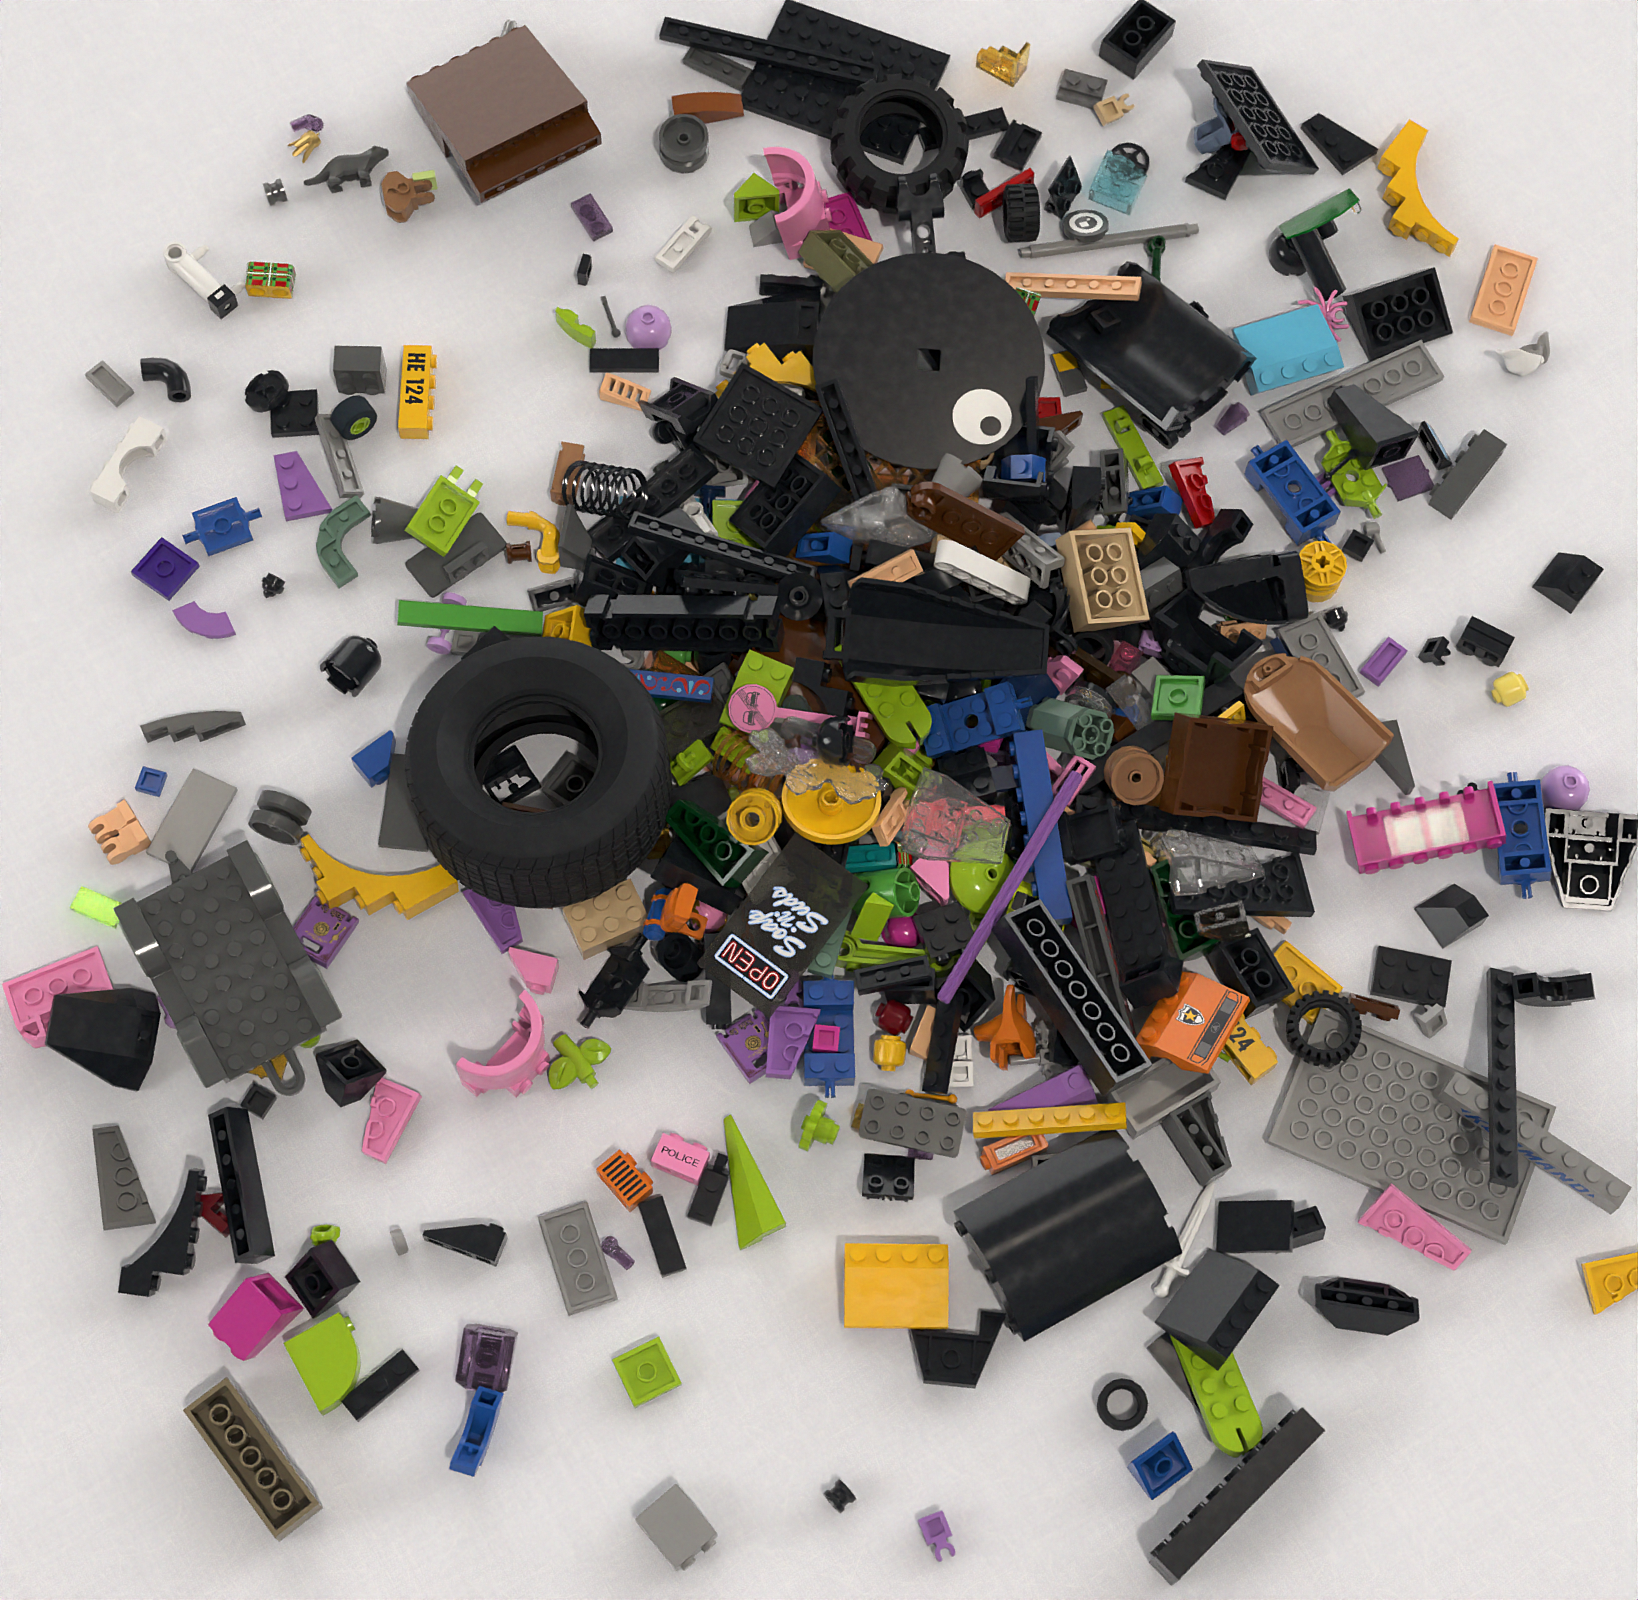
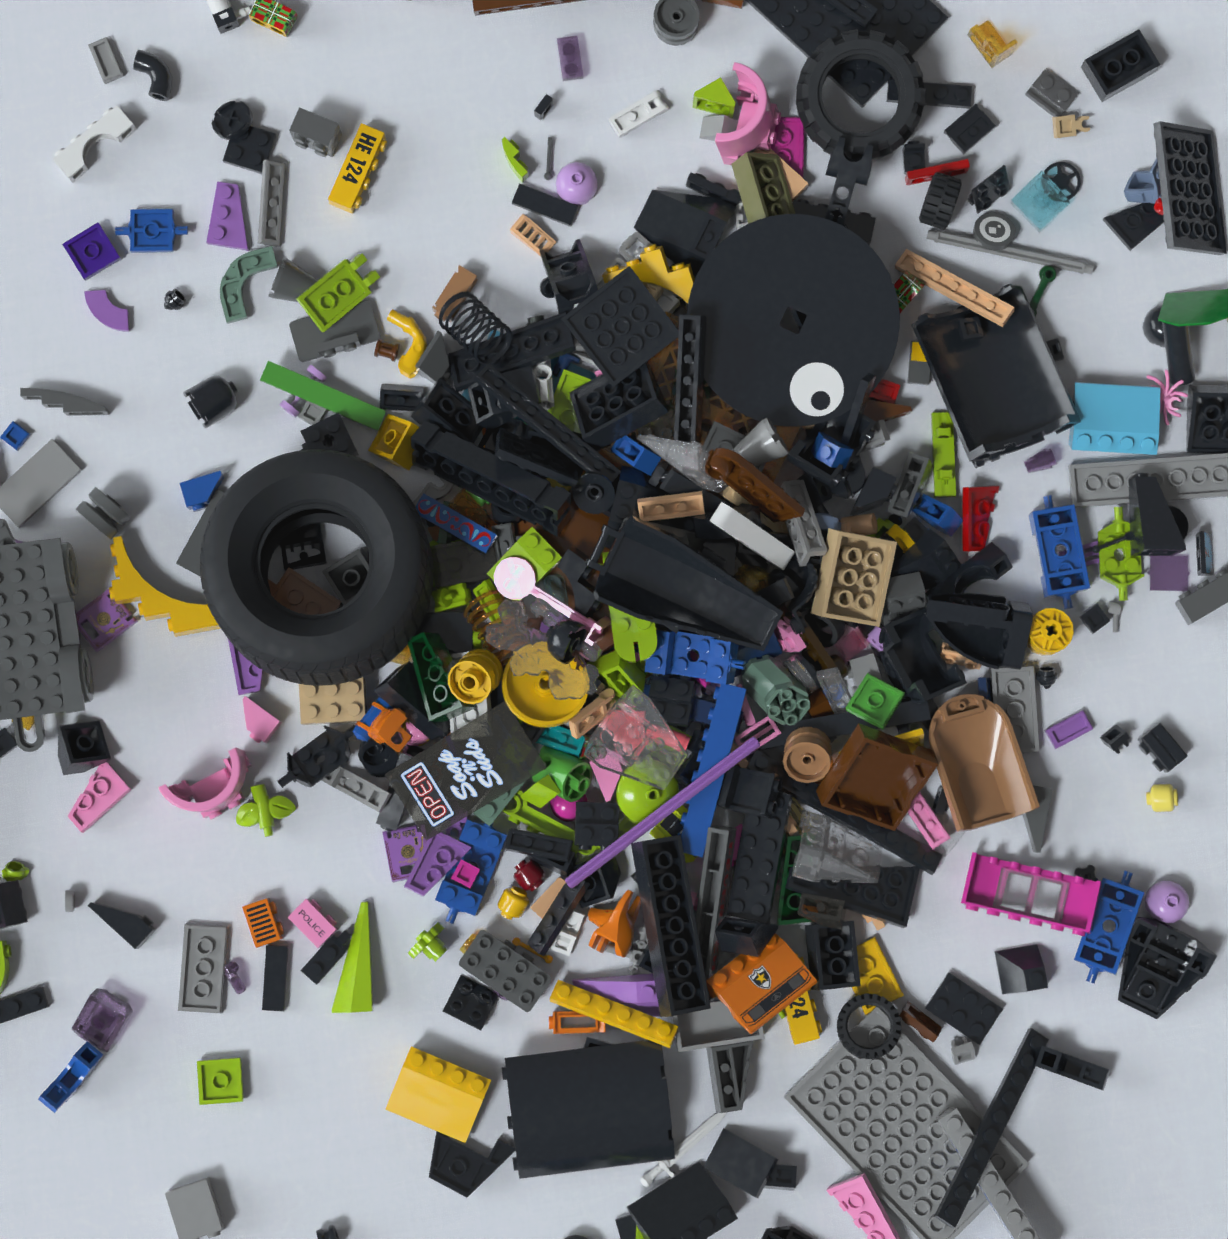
camera: 25 degrees right, 15 degrees up
black wheel [331,395,377,440] -> none

